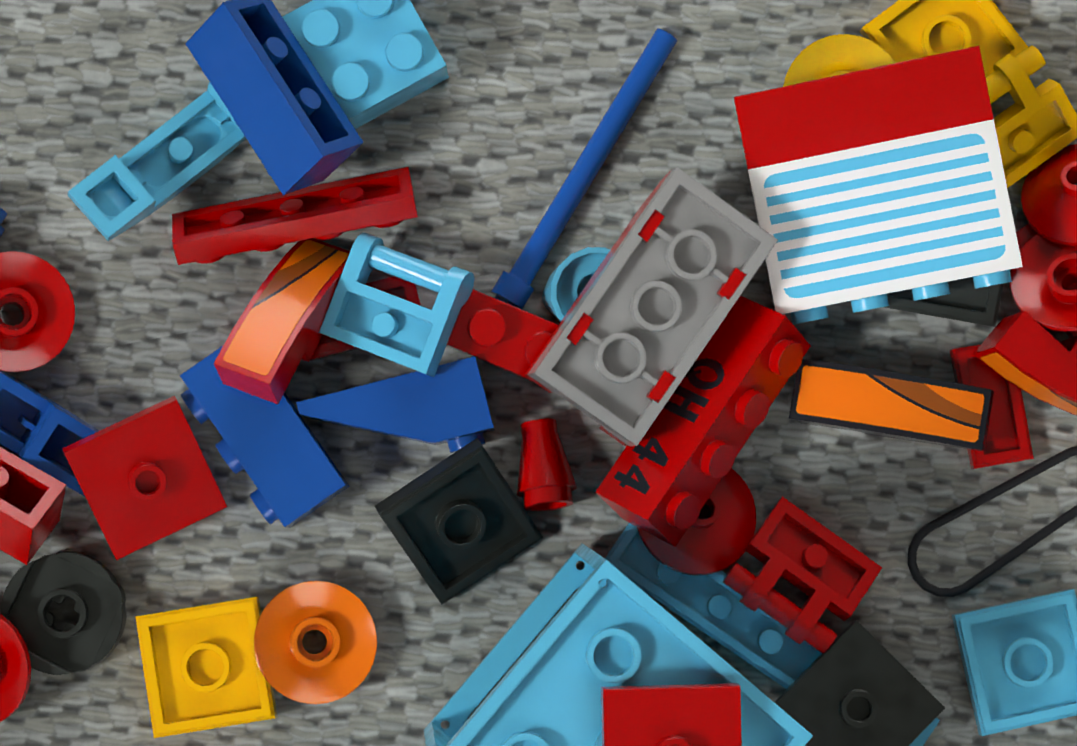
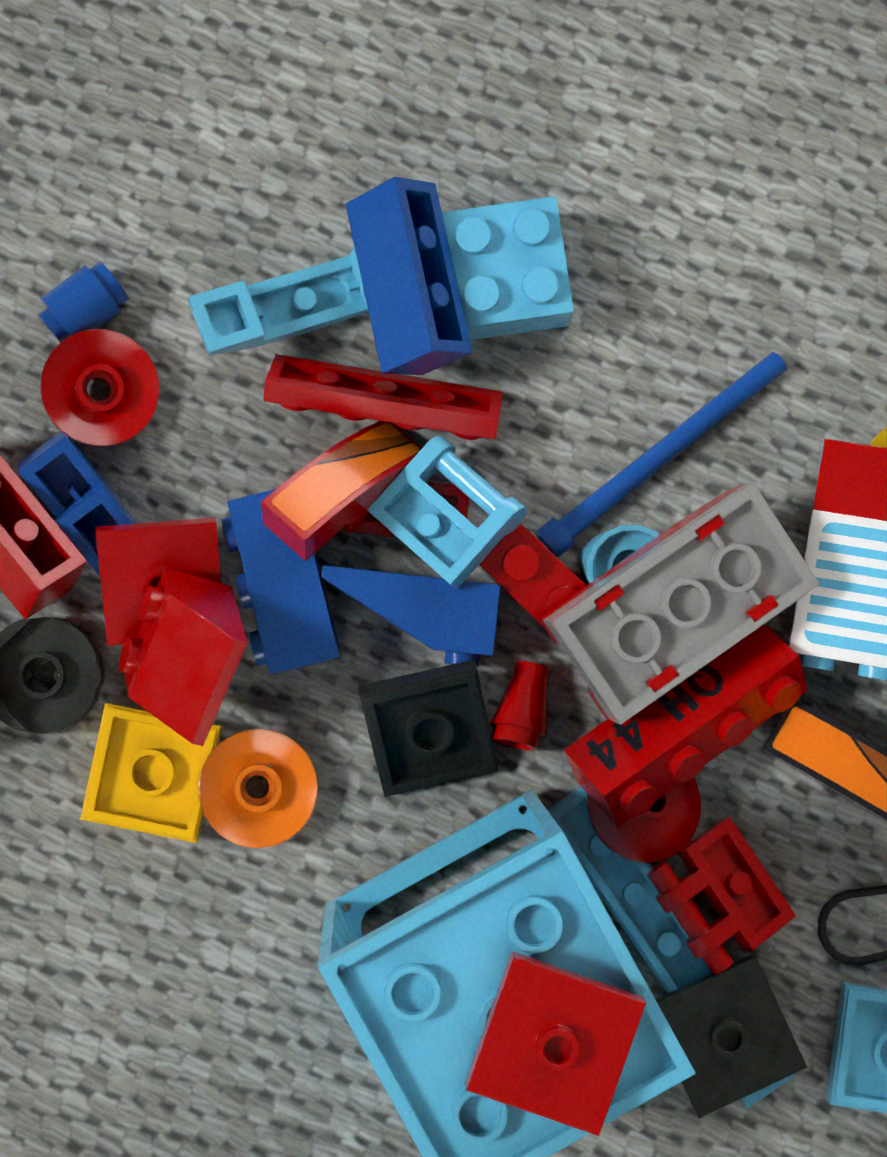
camera: 15 degrees right, 0 degrees up
none -> red slope [119,567,247,746]

